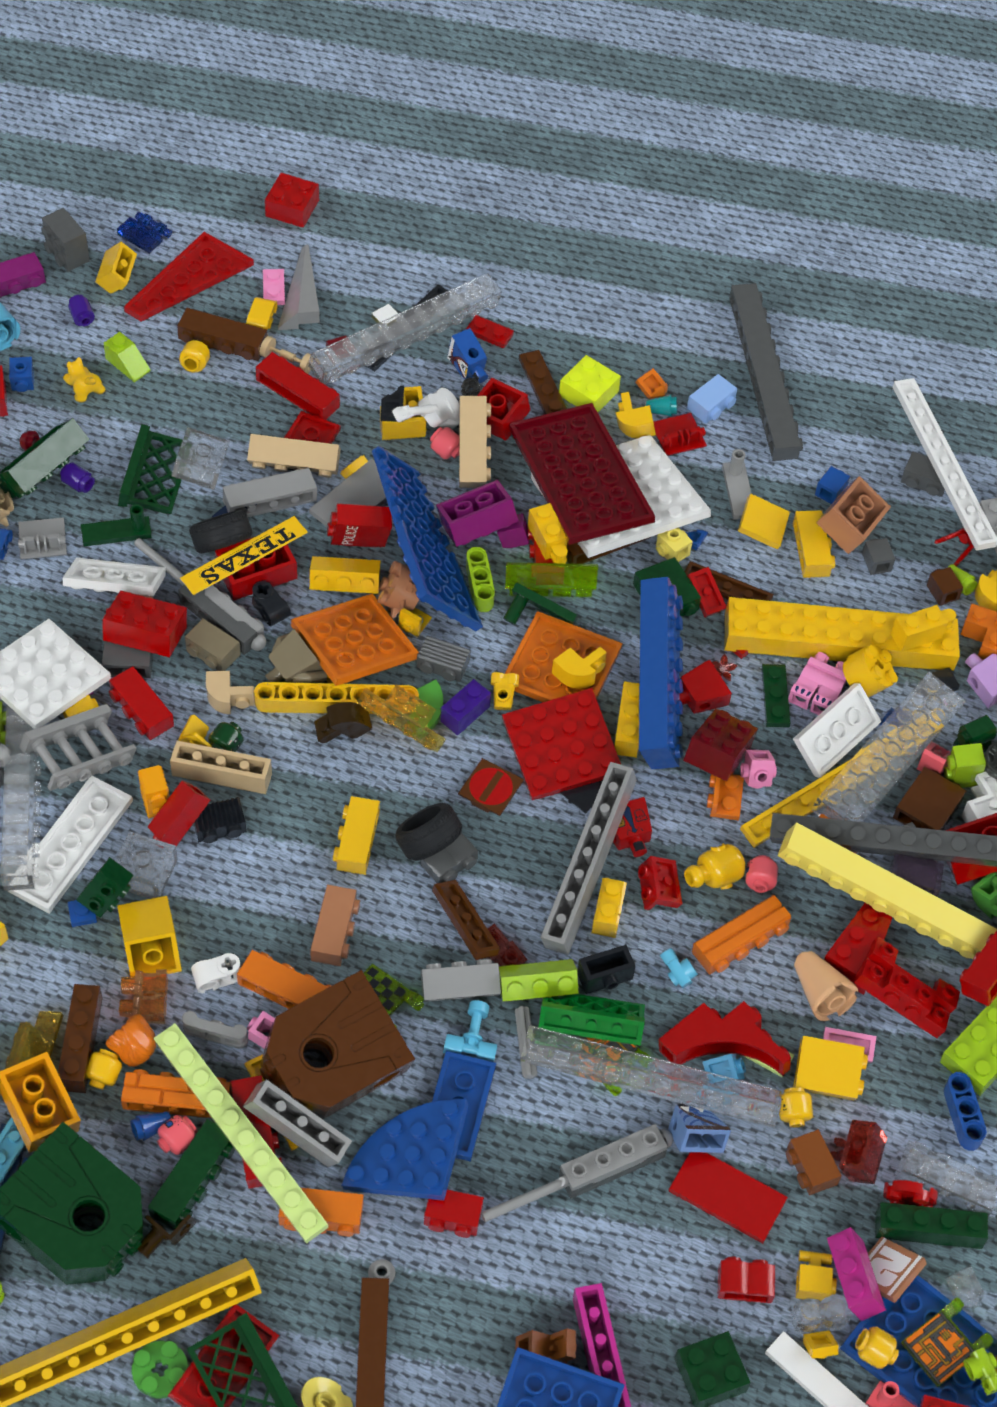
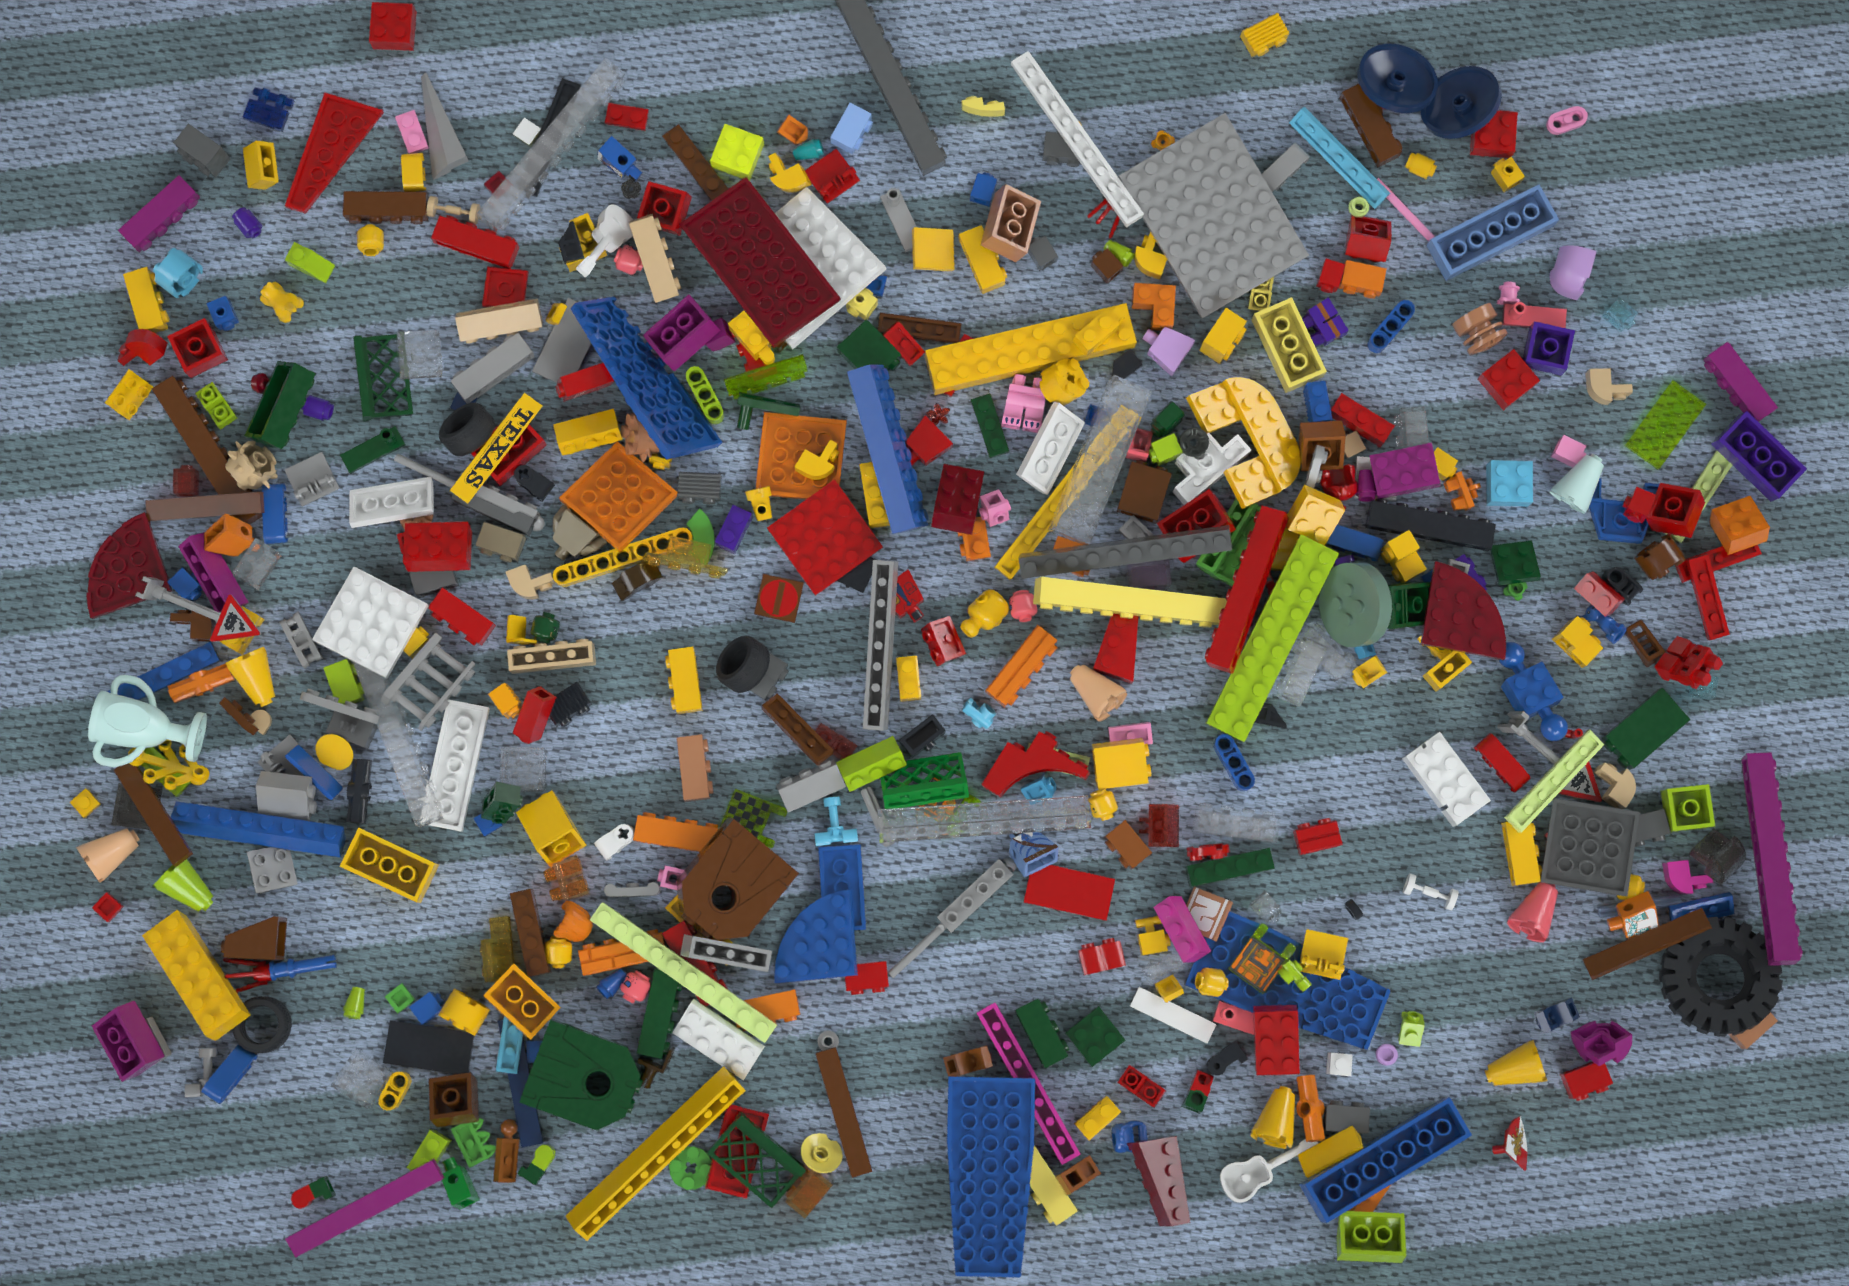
camera: 15 degrees left, 25 degrees up
red bracket [854,937,960,1039] -> none
none -> white plate [673,999,765,1080]
none -> light yellow slope [962,96,1005,117]
none -> dark green brick [1014,998,1069,1068]

